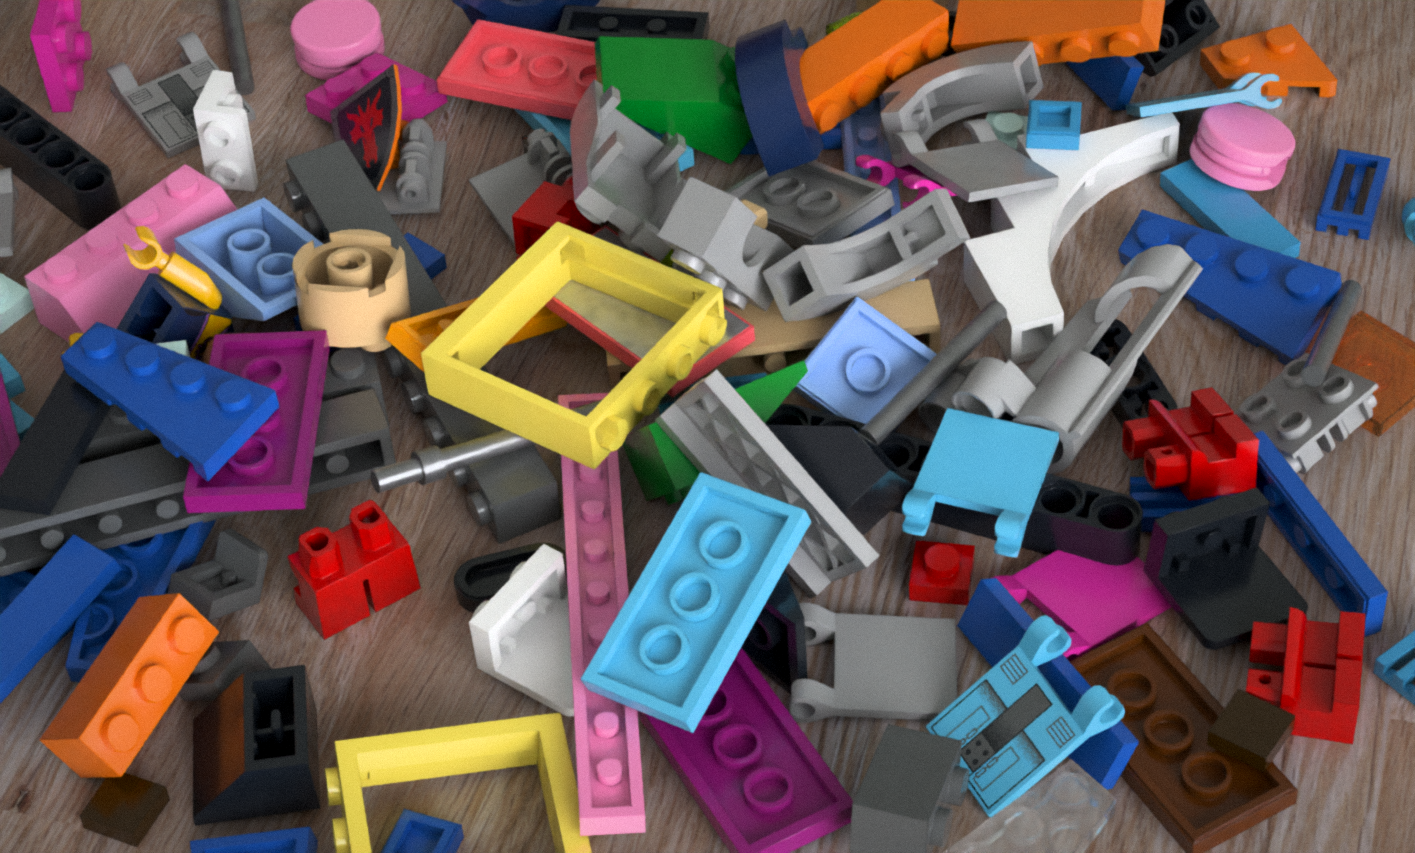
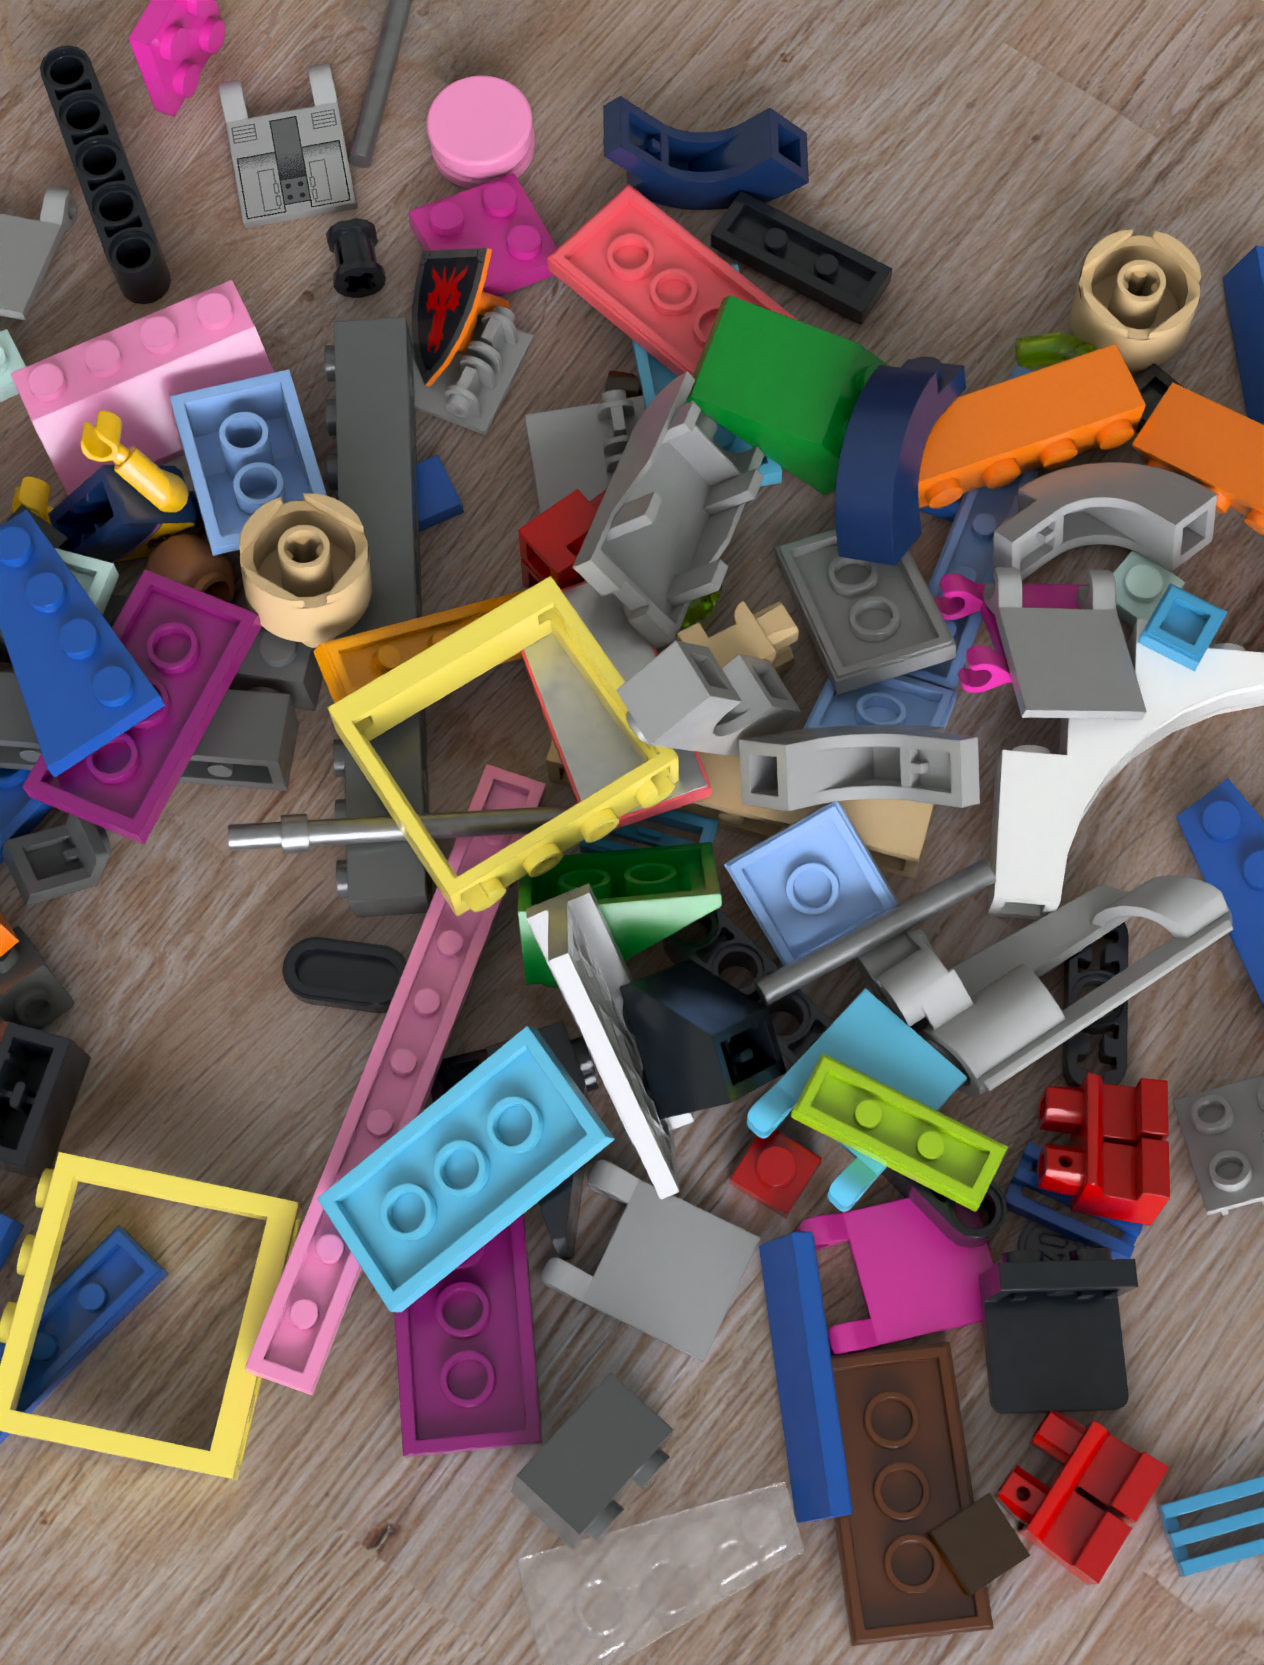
camera: 25 degrees right, 25 degrees up
white bracket [193,70,258,192] -> none
red hips [287,499,421,640] -> none
white bracket [469,544,574,716] -> none
medium azure flag [926,615,1125,820] -> none
blue tile [1254,430,1388,638] -> none
none -> black bush [326,218,386,298]
none -> lime tile [791,1053,1008,1212]

